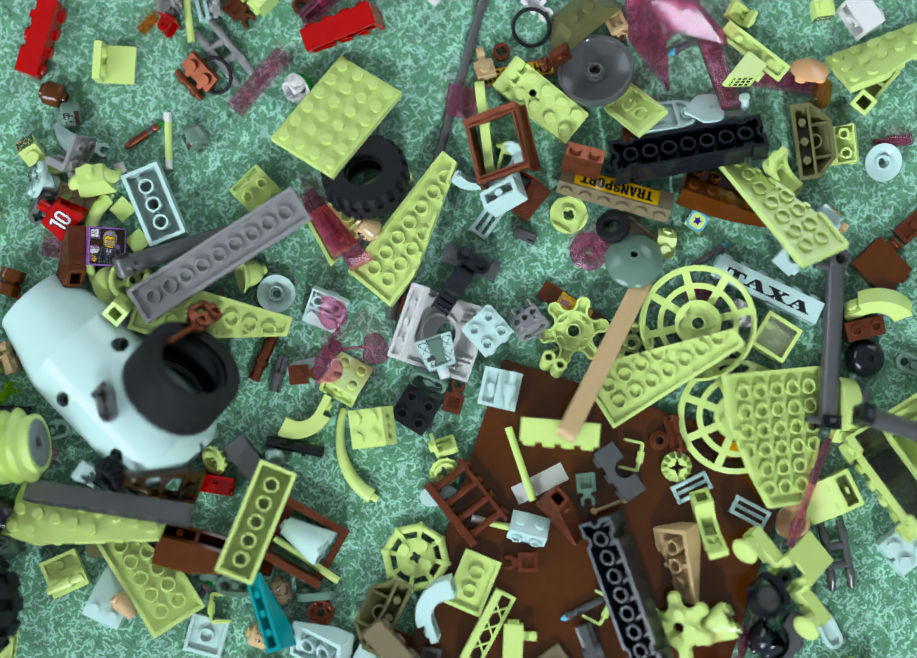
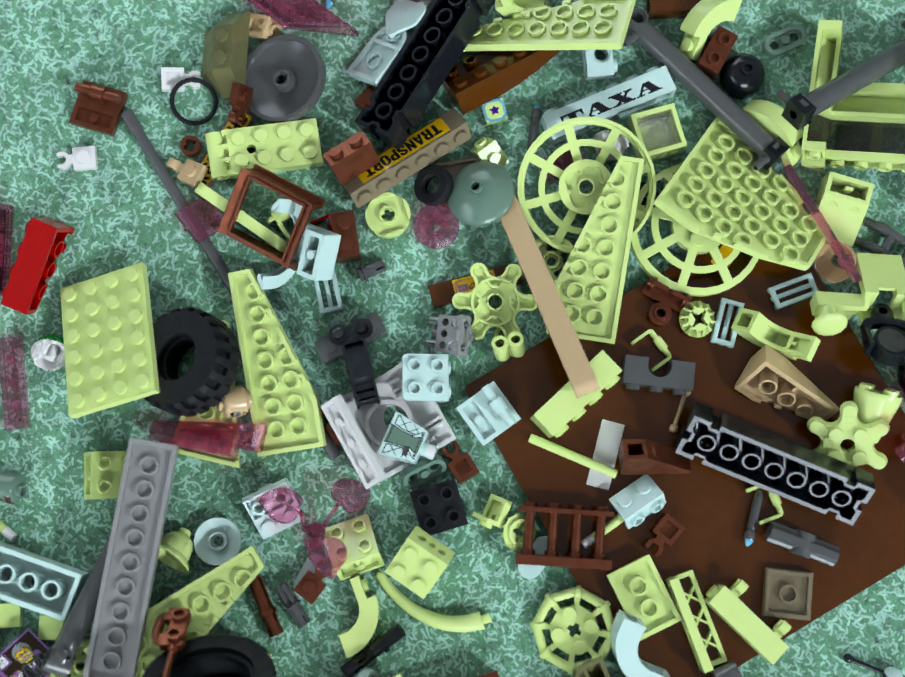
camera: 55 degrees left, 5 degrees down
sand green plate [575,472,597,507] -> none
yellowish green plate [603,83,668,138] -> none

